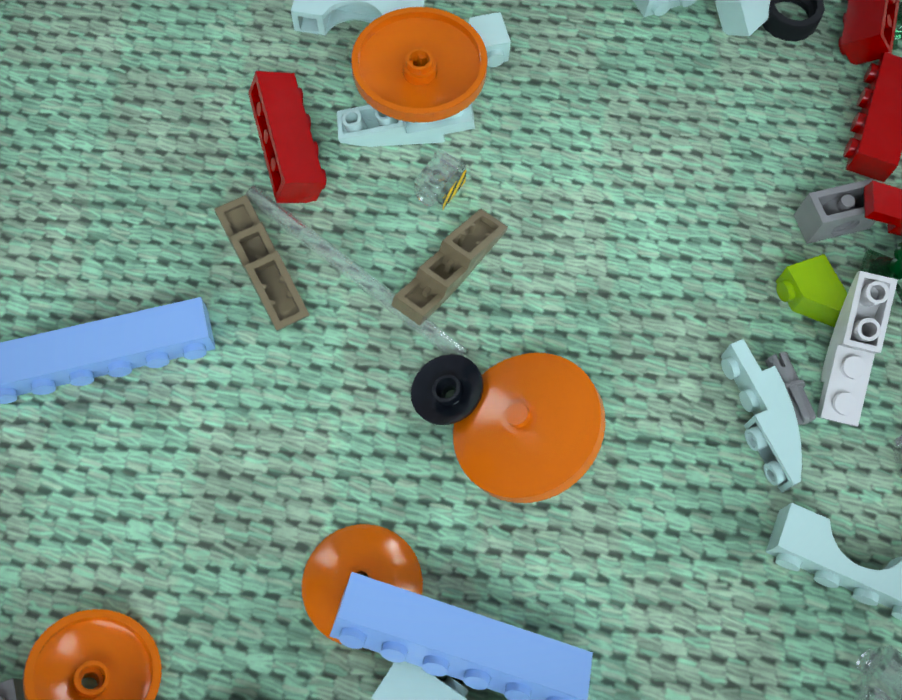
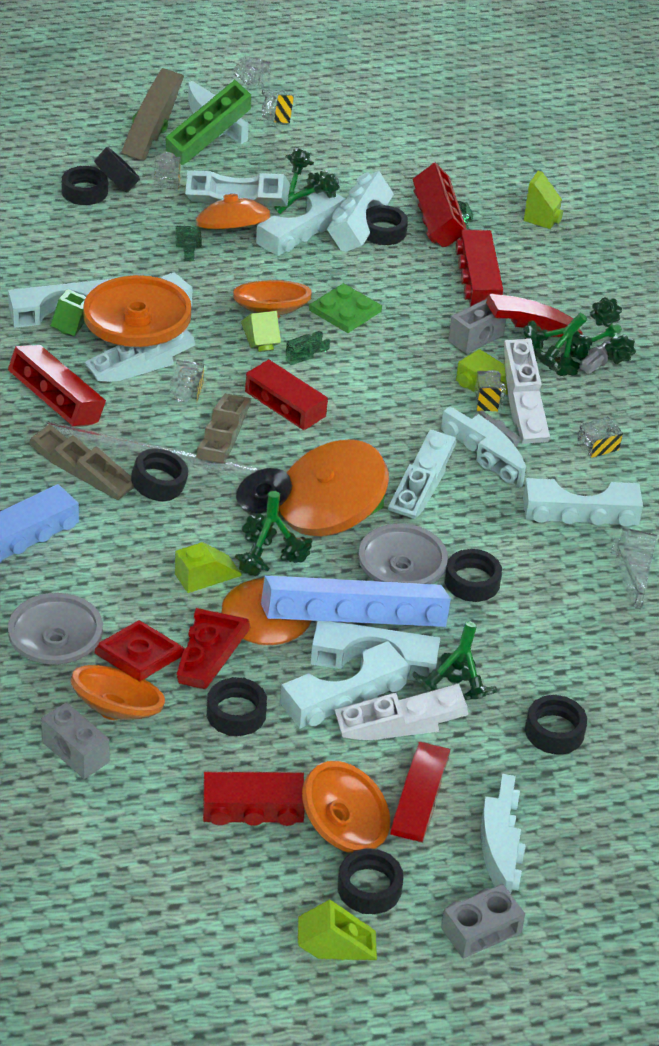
camera: 25 degrees left, 25 degrees down
none -> light grey dish [8,593,103,665]
none -> bright green brick [50,289,86,336]
none -> red tile [95,620,184,682]
none -> black tyre [131,448,188,501]
none -> lime slope [175,542,242,593]
none -> red wing [176,608,251,690]
none -> orange dish [233,280,312,318]
none -> dark green plant [235,491,313,576]
none -> lime slope [241,311,281,352]
none -> red brick [245,359,328,431]
none -> clear green plate [285,331,330,366]
none -> bright green plate [309,283,382,333]
none -> light grey dish [358,523,448,584]
none -> light aqua slope [388,429,456,519]
none -> black tyre [445,549,502,602]
none -> brick [474,370,505,411]

